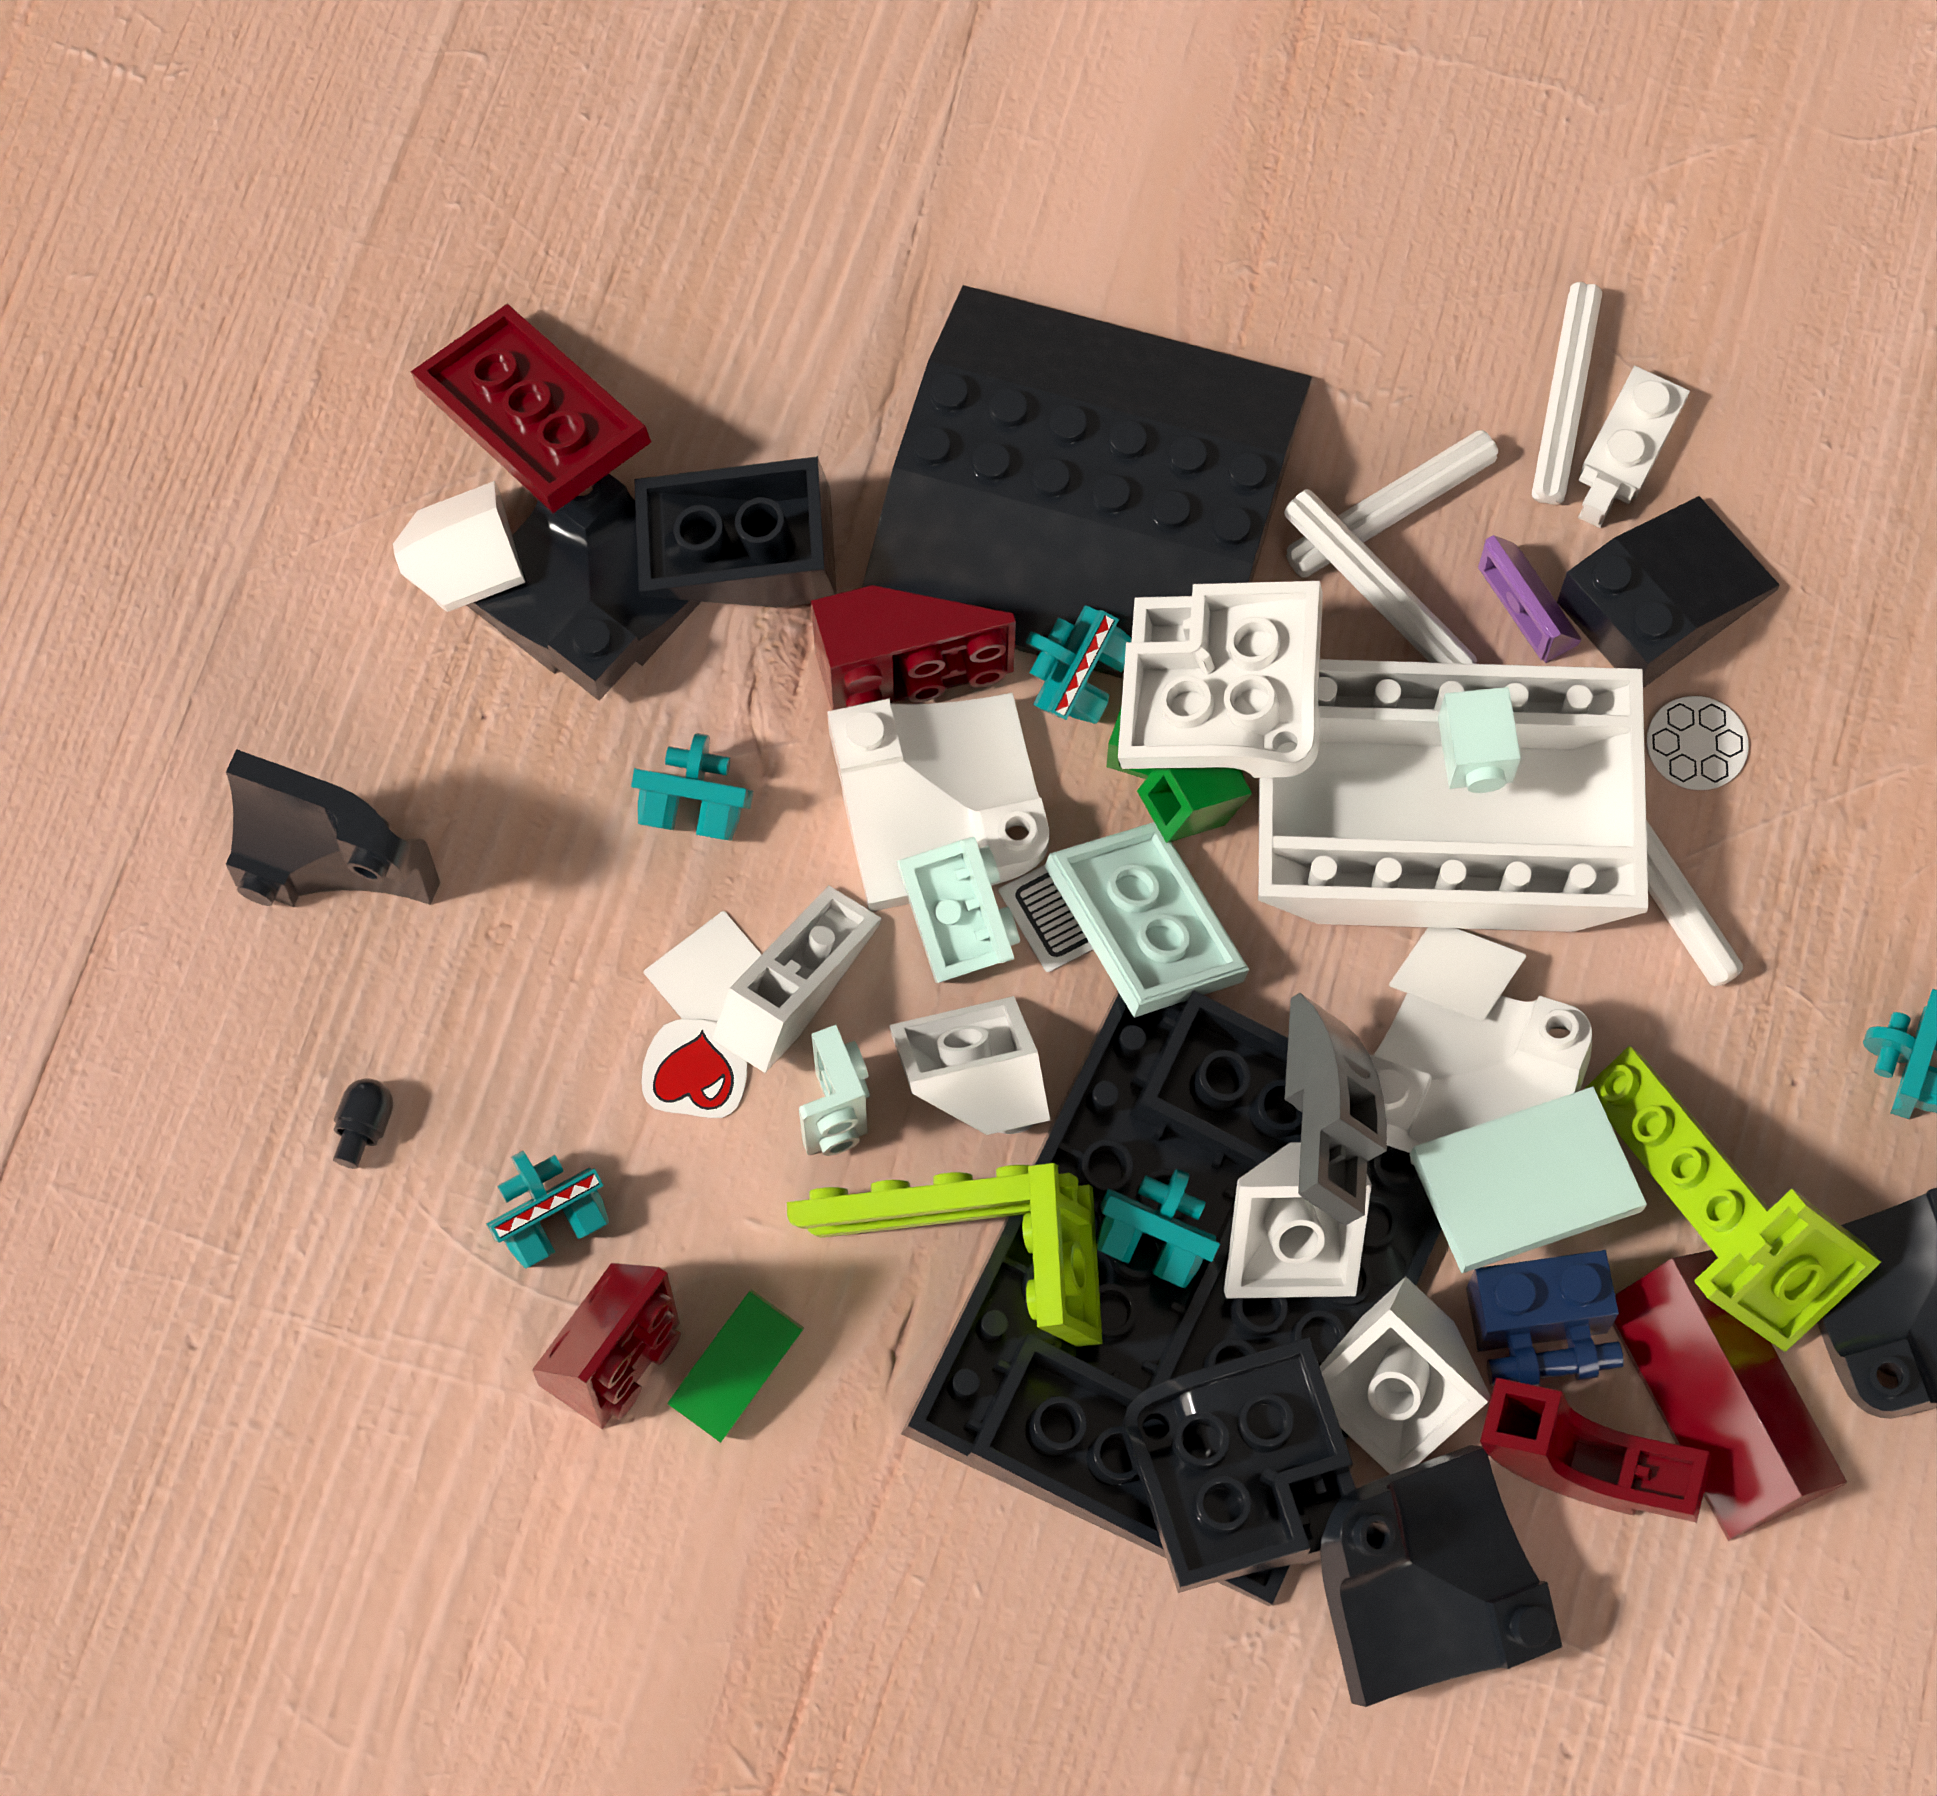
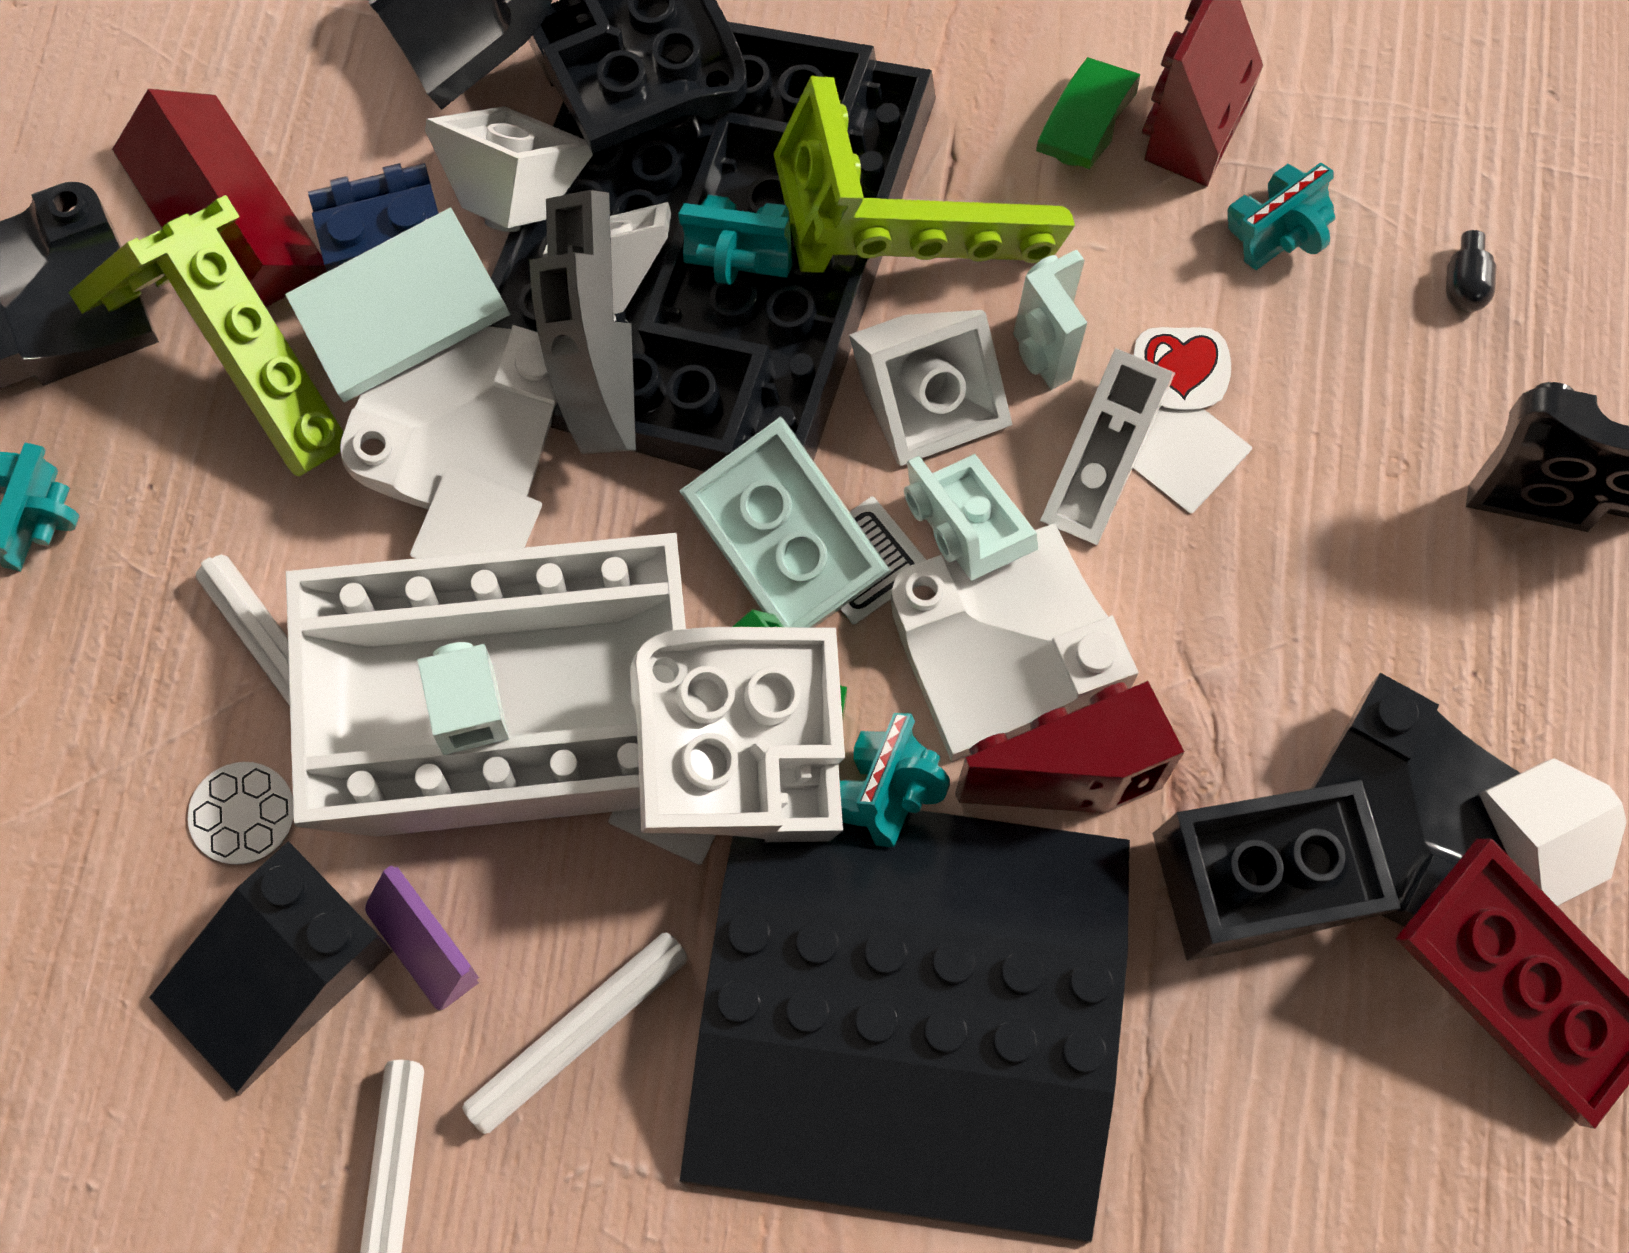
camera: 170 degrees right, 0 degrees up
teal hips [631,733,754,841] -> none
white axle [1284,489,1477,664] -> none
dark red arch [1480,1378,1712,1523] -> none
white hinge [1578,365,1690,528] -> none

